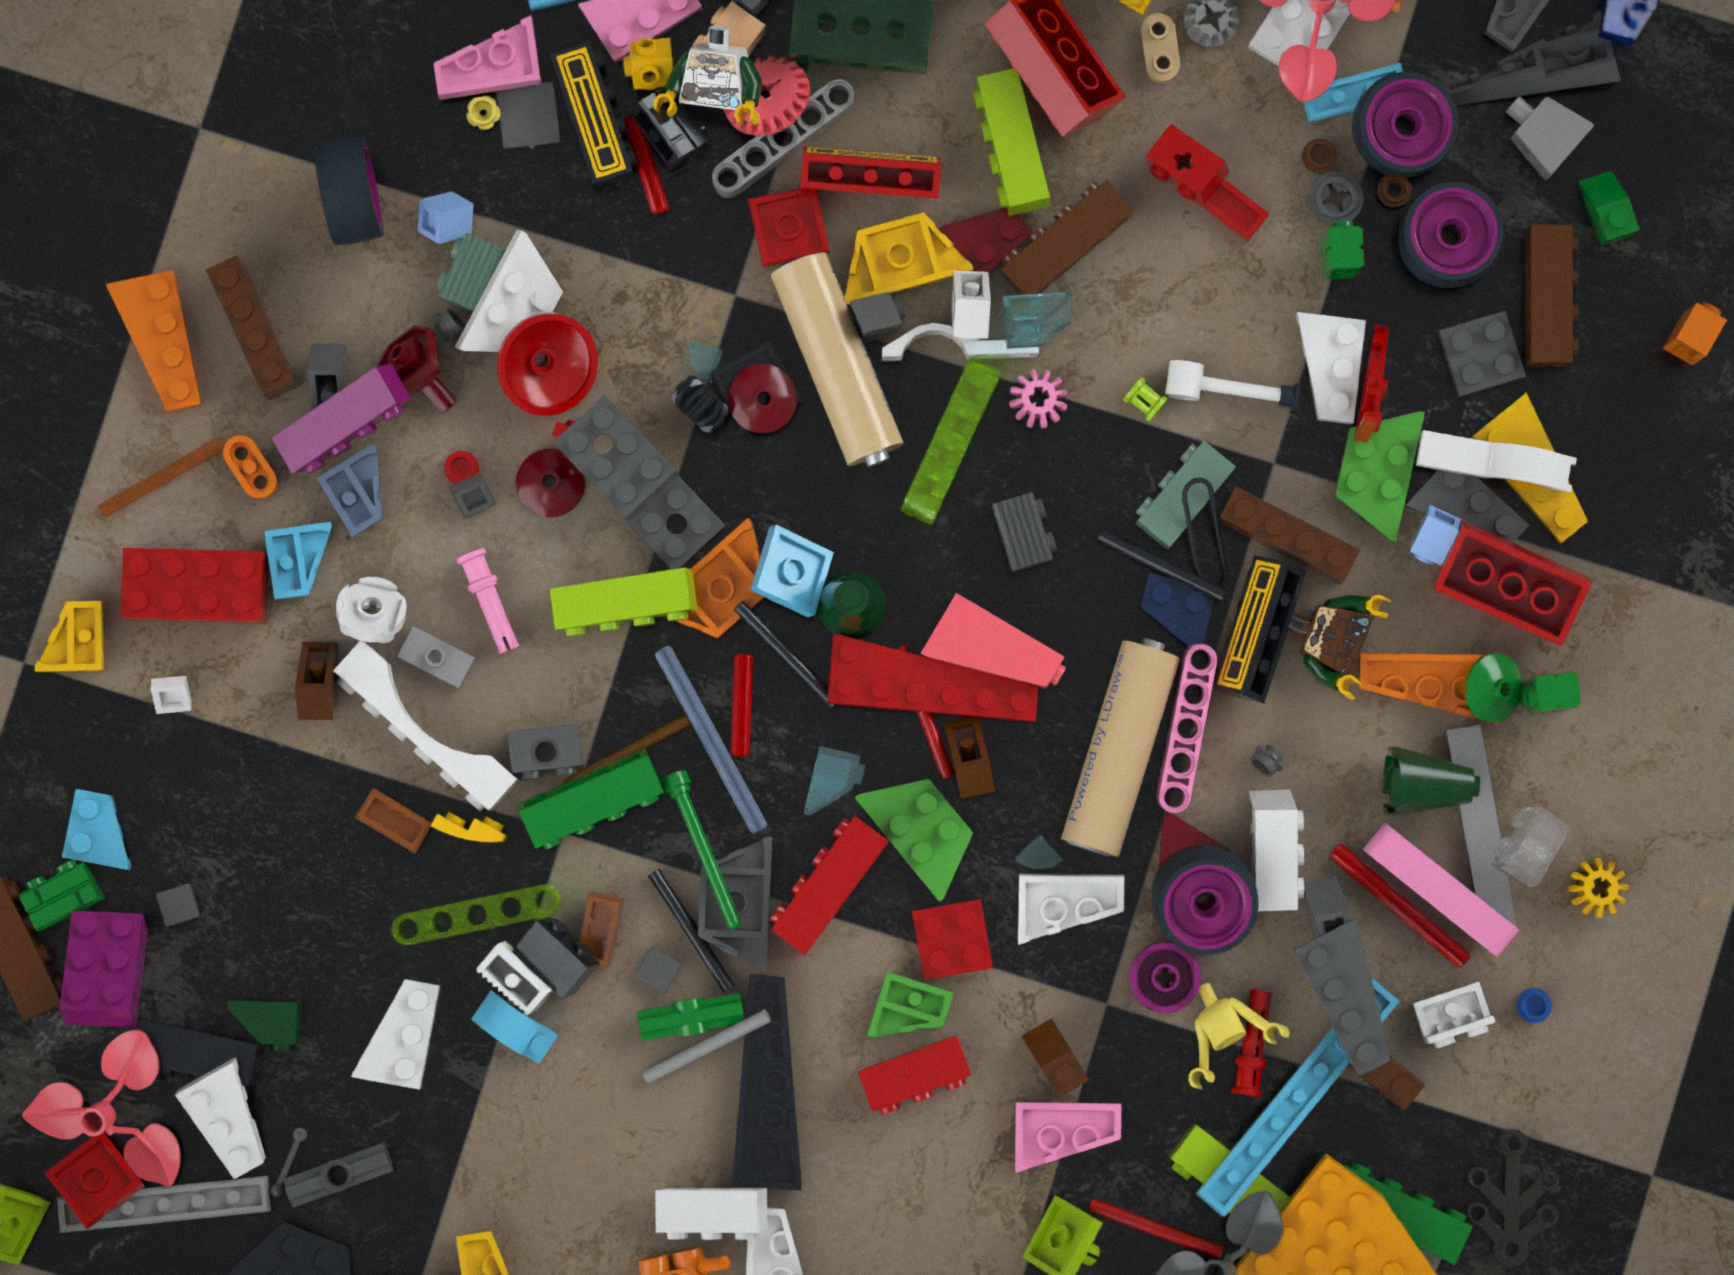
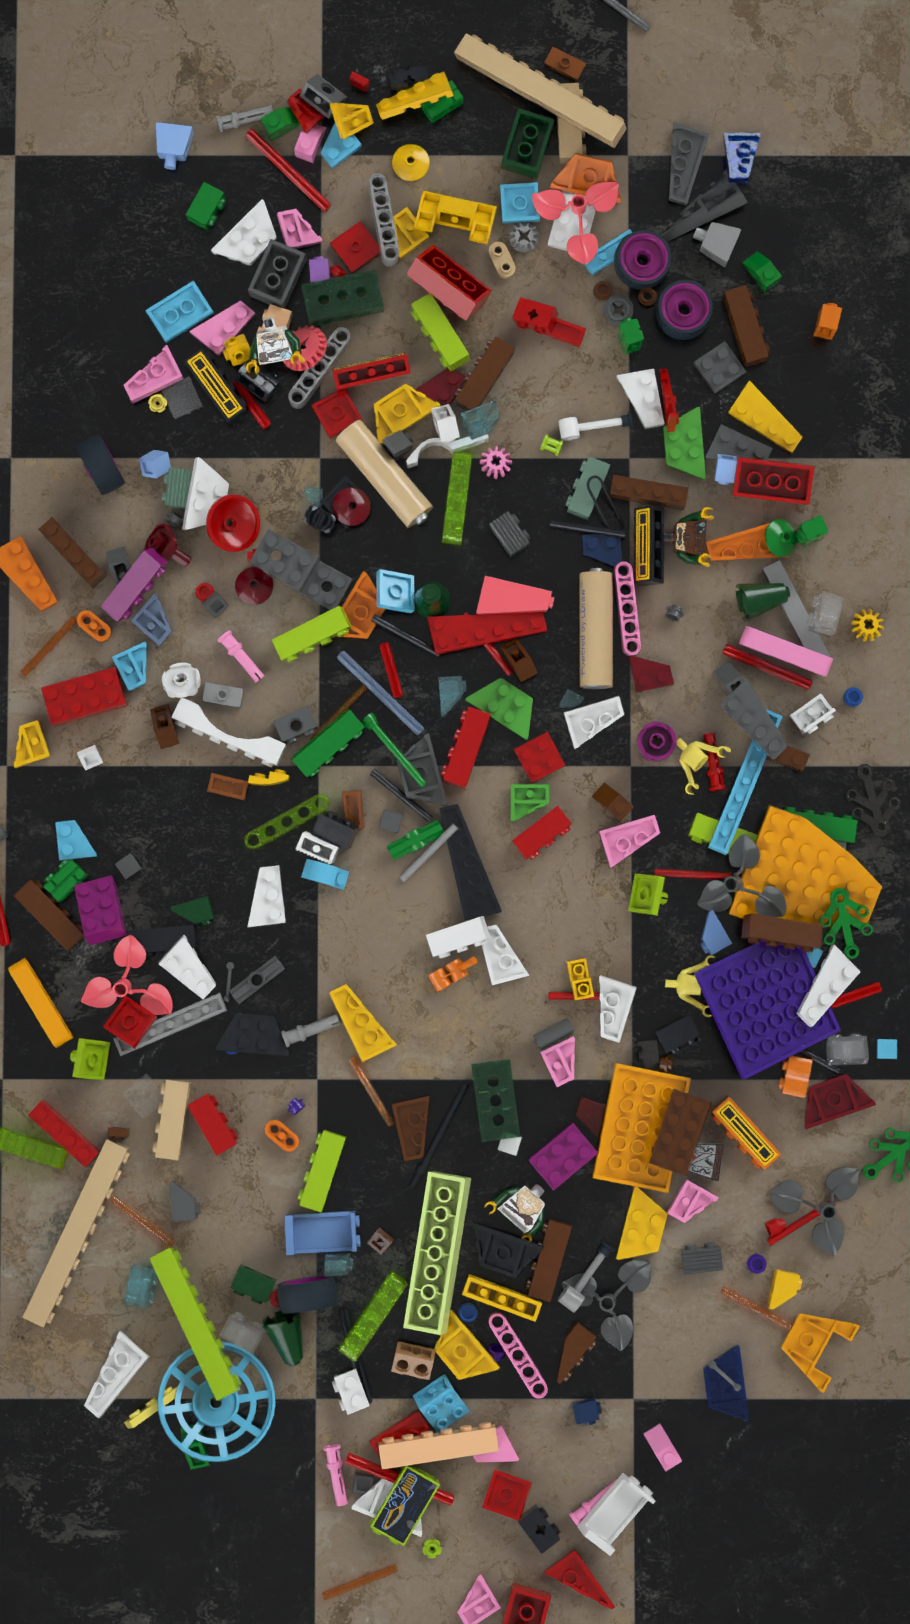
camera: 15 degrees left, 0 degrees up
magenta wheel [1151,845,1259,956] -> none
white wedge [1249,789,1304,911] -> none
white piece [1416,430,1577,493] -> none

